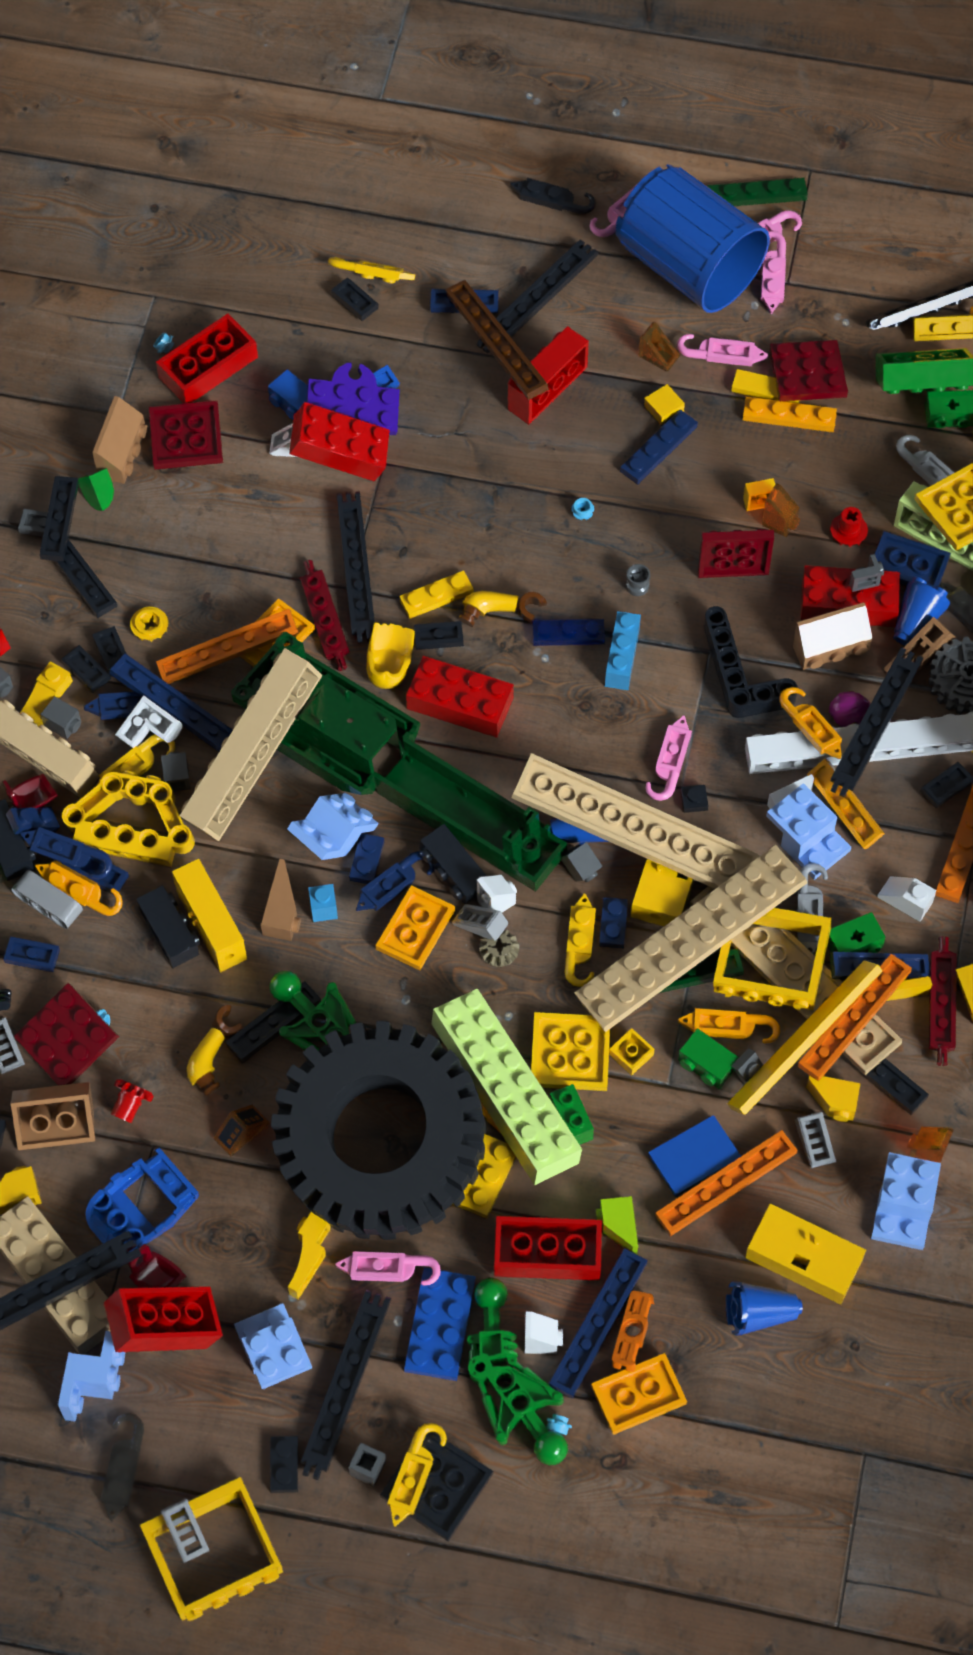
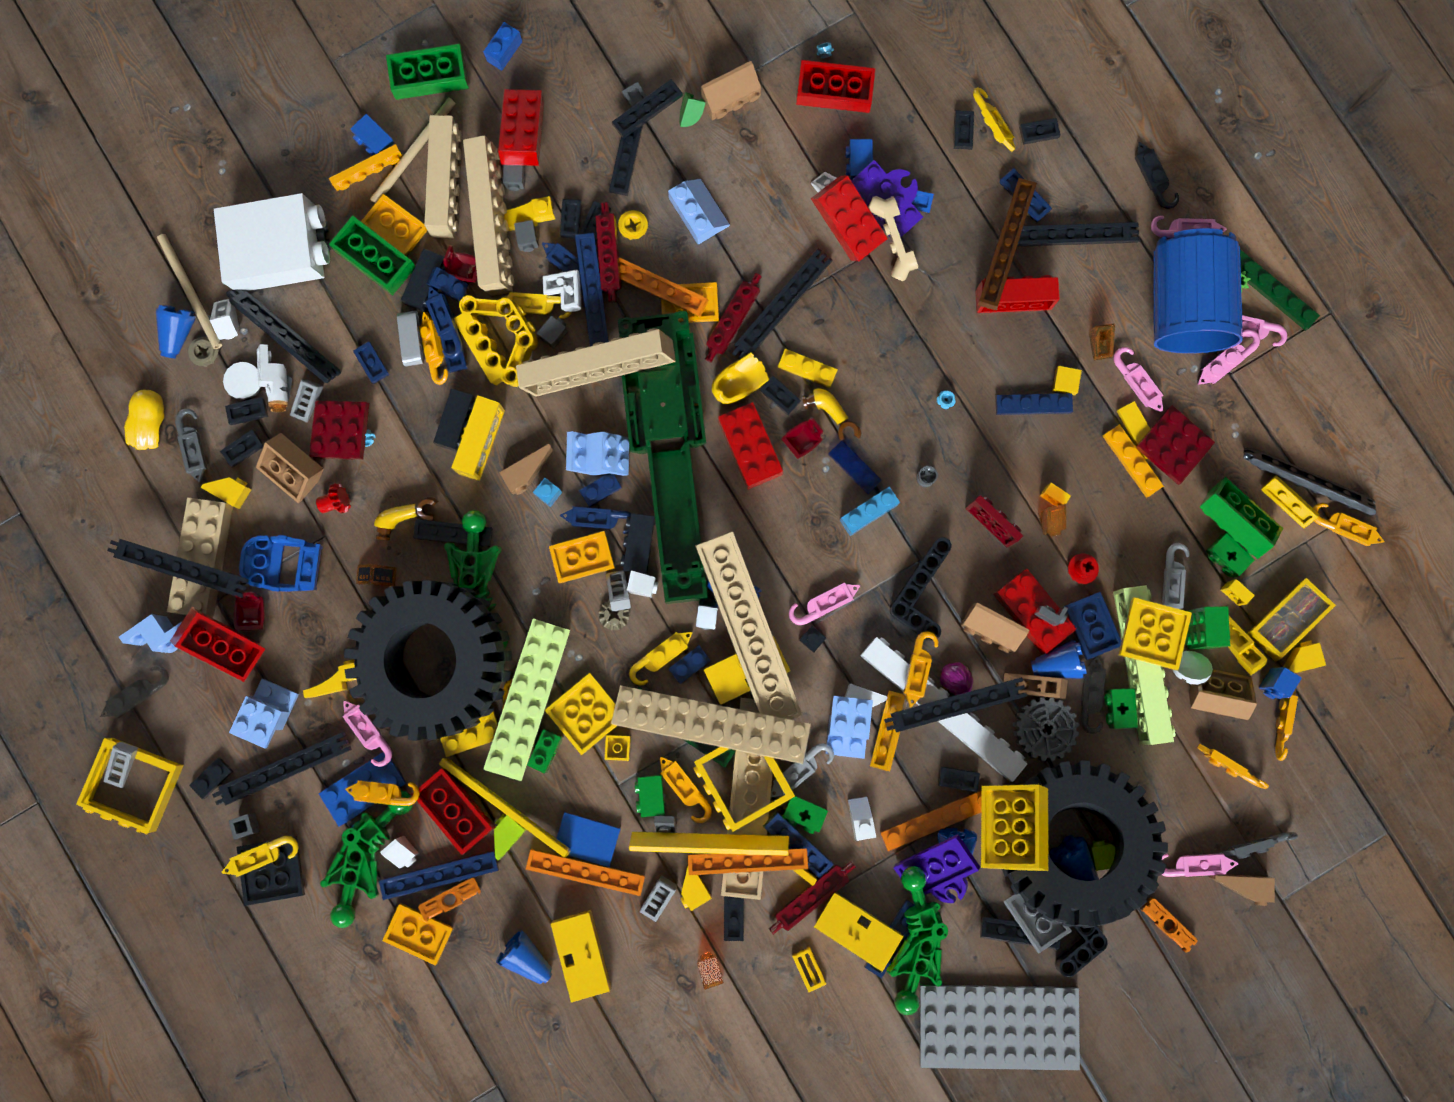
camera: 45 degrees right, 20 degrees up
dark red plate [149,401,223,470] -> none
medium azure plate [546,1414,572,1435] -> none
light blue bracket [871,1152,941,1250] -> none
none -> light orange plate [345,781,419,806]
none -> yellow tile [439,758,571,857]
none -> dark red plate [596,202,621,303]
none -> light blue slope [668,179,730,244]
none -> dark red piece [781,417,823,459]
none -> tan plate [868,196,918,281]
none -> black plate [1019,118,1061,145]

